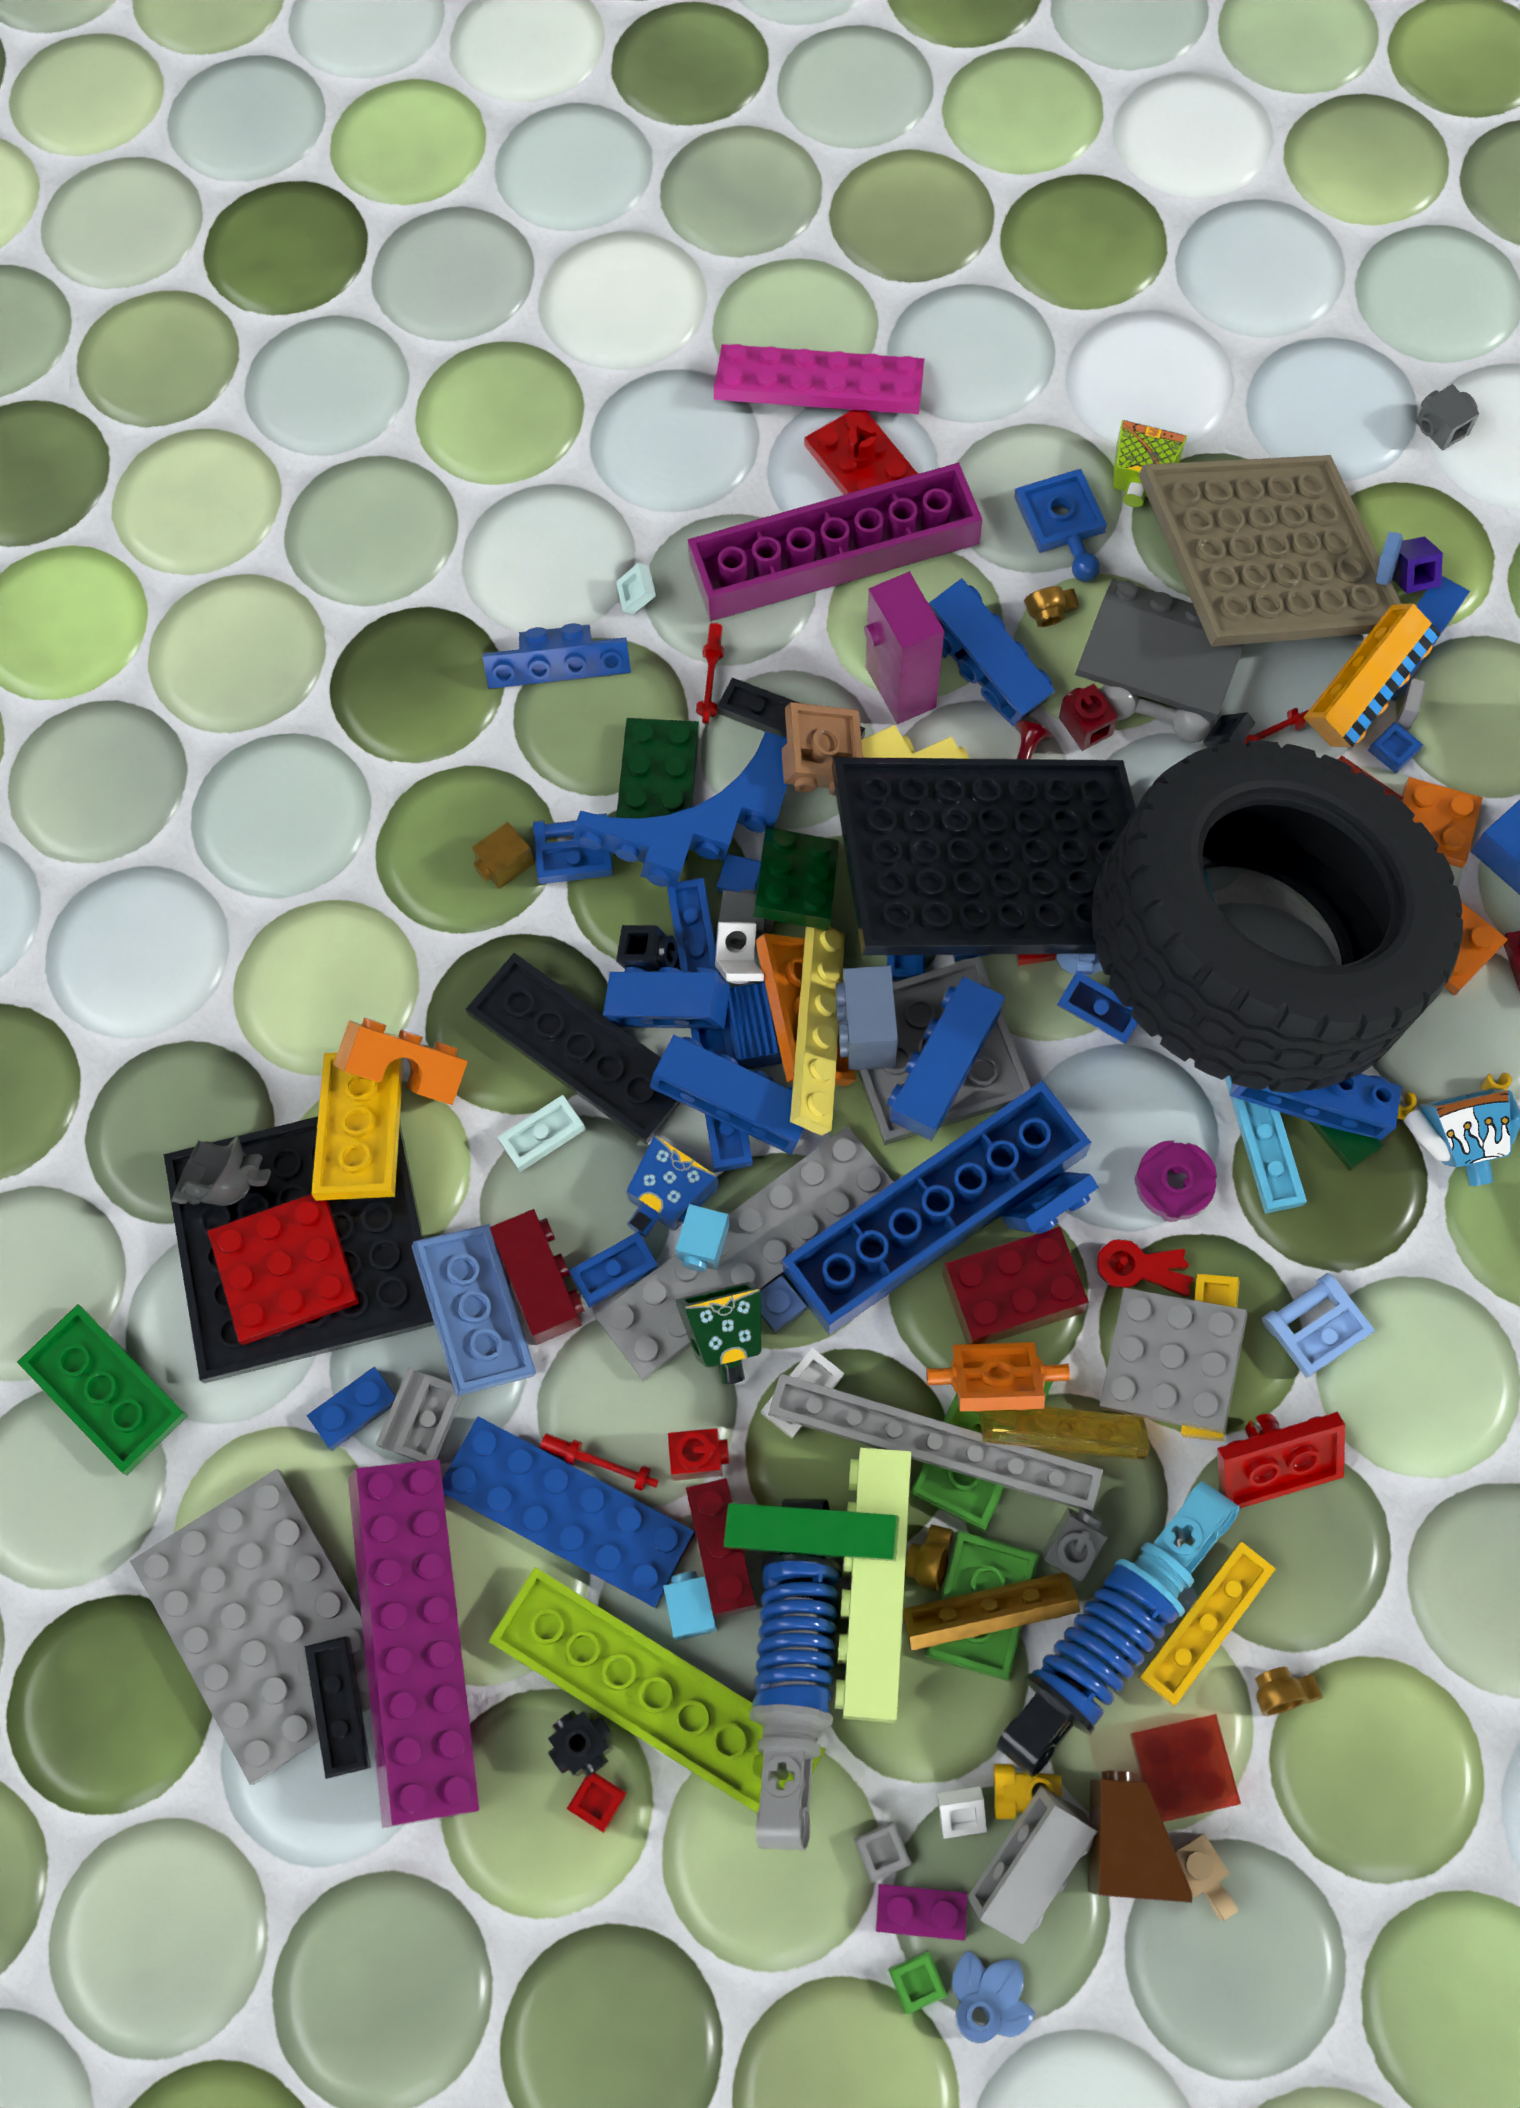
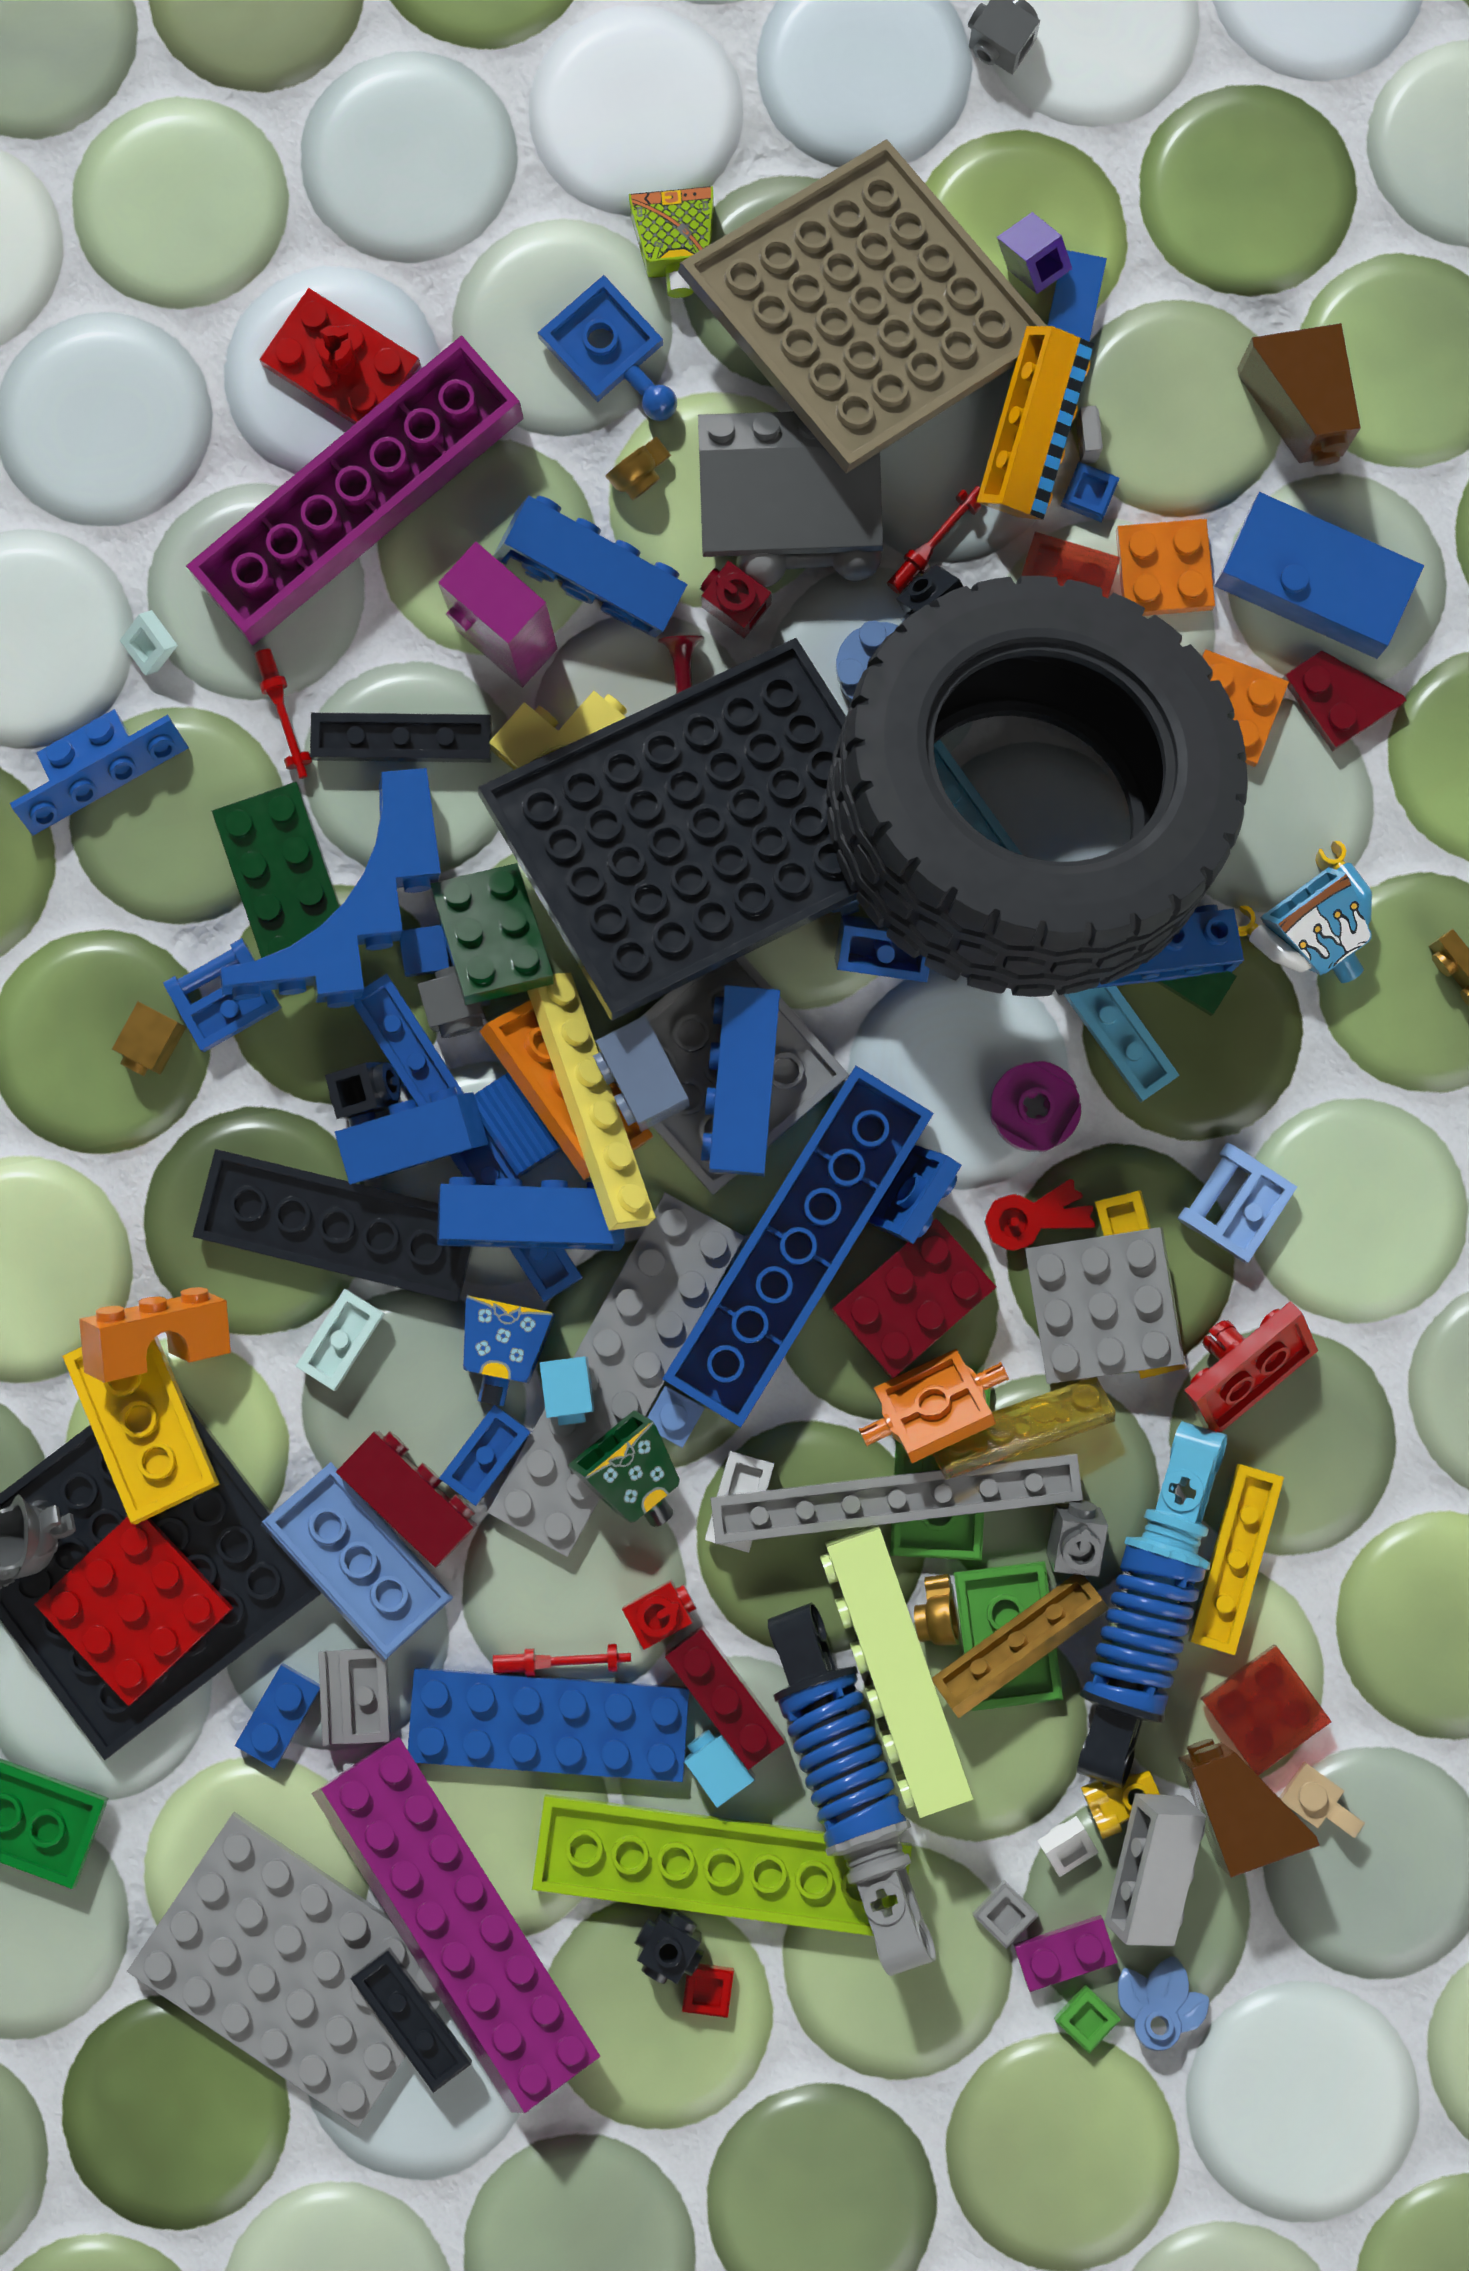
camera: 25 degrees left, 15 degrees up
dark pink plate [713,344,925,415] -> none
white bracket [715,922,764,984] -> none
green tile [724,1503,899,1561] -> none
medium nougat plate [781,702,863,796] -> none
black plate [1203,712,1256,749] -> none
pearl gold piece [1255,1666,1323,1716] -> none
medium blue tile [1375,531,1403,586] -> none

